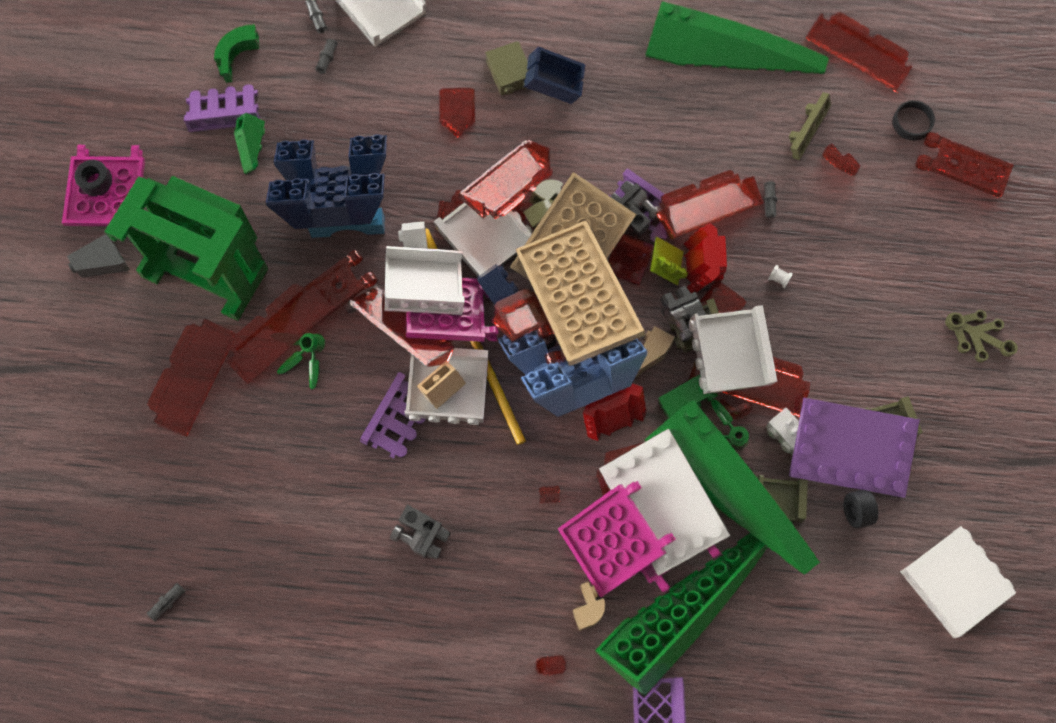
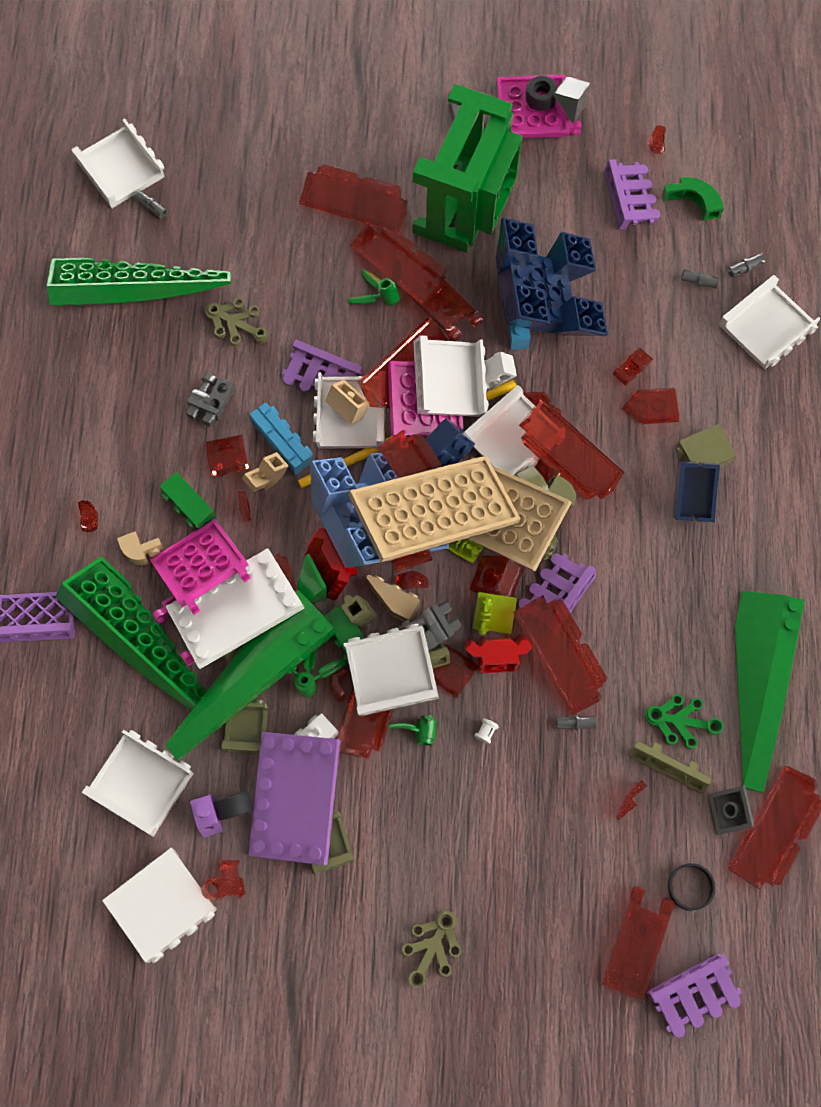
camera: 85 degrees right, 0 degrees up
green slope [234,113,265,174] -> none
dark grey hips [610,181,663,238] -> none
none -> green wedge [47,258,231,306]
none -> white panel [72,119,165,208]
none -> white panel [82,730,194,837]
none -> green brick [159,472,216,529]
none -> medium lavender torso [190,794,223,838]
none -> clear red piece [201,860,245,900]
none -> olive plant [205,298,269,347]
none -> clear red slope [206,434,249,476]
none -> tan brick [242,452,288,492]
none -> dark azure brick [249,403,313,475]
none -> green slope [297,554,327,602]
none -> olive brick [341,595,378,628]
none -> green plant [378,715,437,746]
none -> dark grey slope [553,76,590,123]
none -> clear red slope [613,348,653,386]
none -> green plant [645,694,724,750]
none -> medium lavender fence [646,953,742,1037]
none -> clear red hair [648,125,666,154]
none -> dark grey slope [708,786,755,835]

